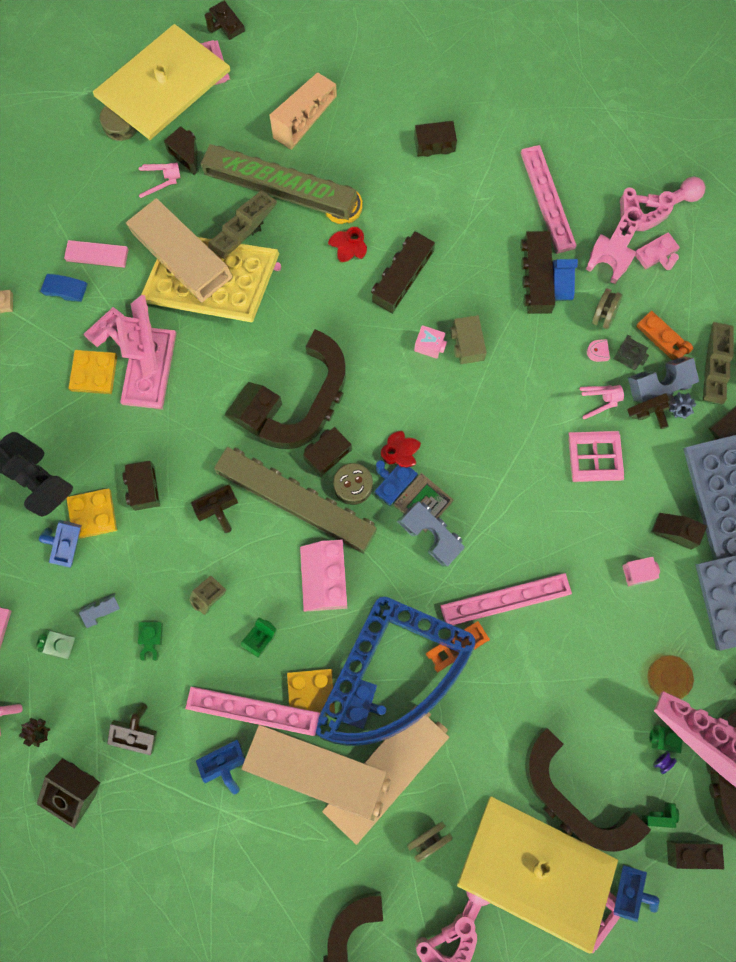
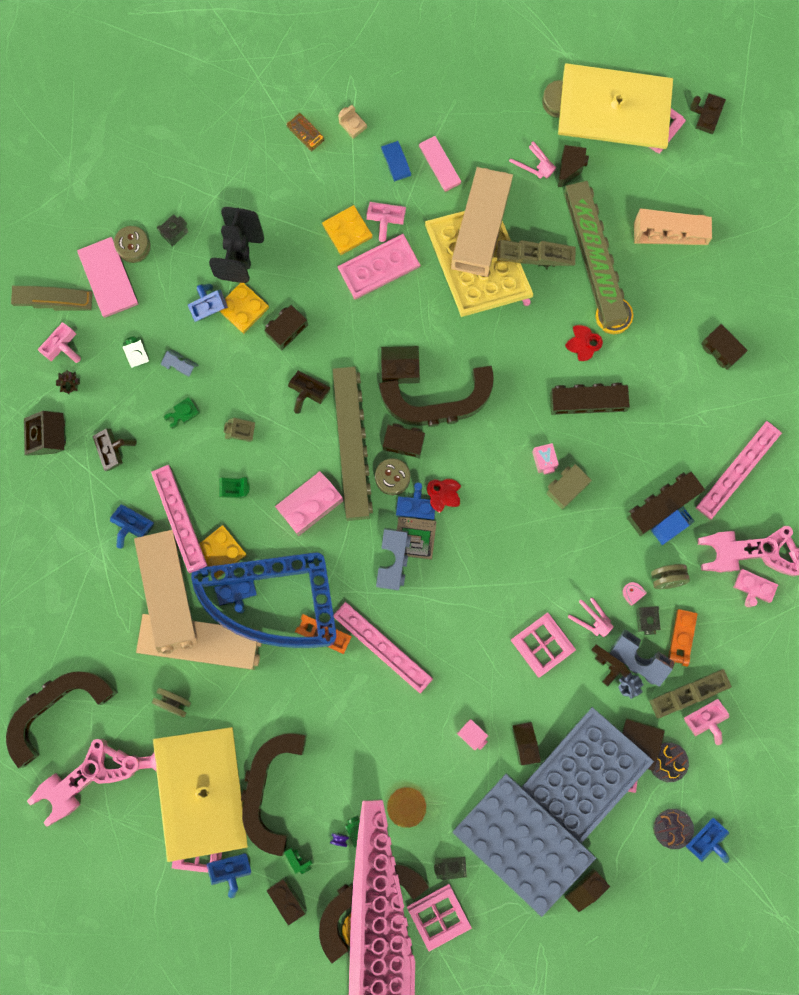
camera: 60 degrees right, 5 degrees up
bright pink bracket [116,295,158,379] -> none

